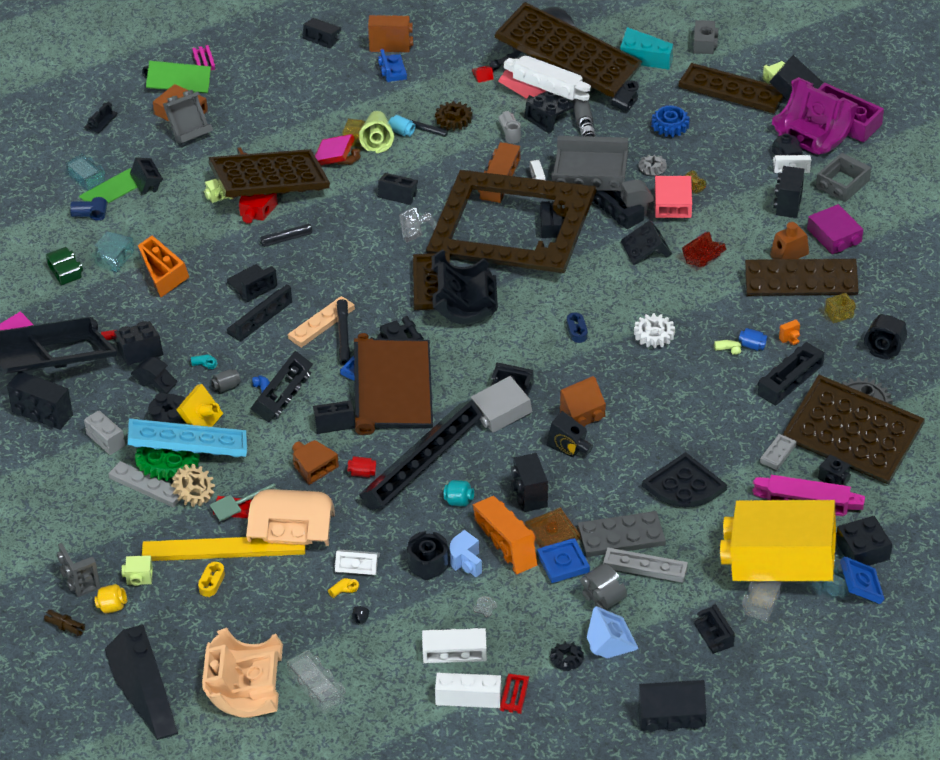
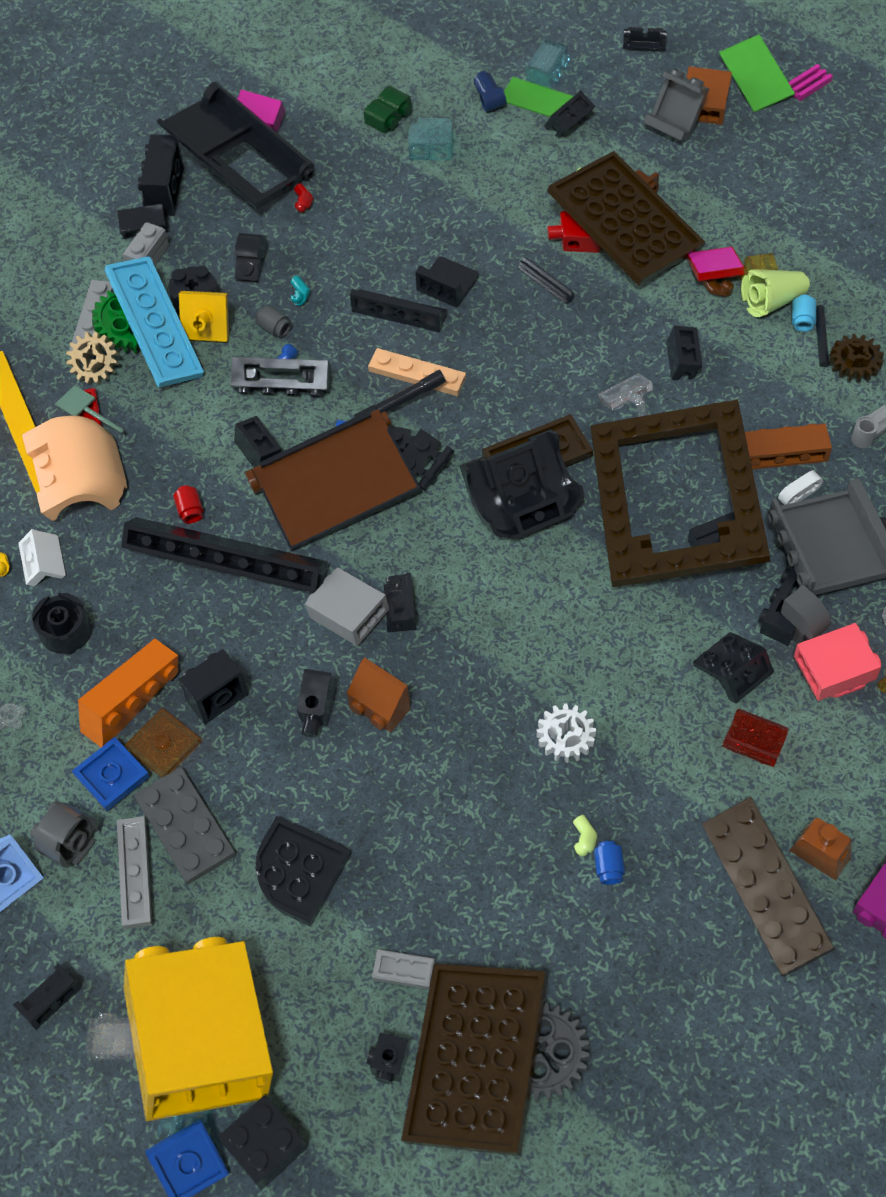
camera: 70 degrees right, 15 degrees up
black brick [114,321,164,366] -> none
orange wedge [138,235,189,297] -> none
dark orange torso [292,440,339,485] -> none
teal head [443,480,474,507] -> none
light blue brick [450,530,482,577] -> none
dark blue beam [567,312,588,343] -> none
dark pink hinge [752,475,865,516] -> none
black brick [758,342,825,406] -> none
orange tile [779,320,800,345] -> none
clear yellow brick [825,293,856,324] -> none
black brick [864,314,907,359] -> none
none -> black hinge [117,204,167,239]

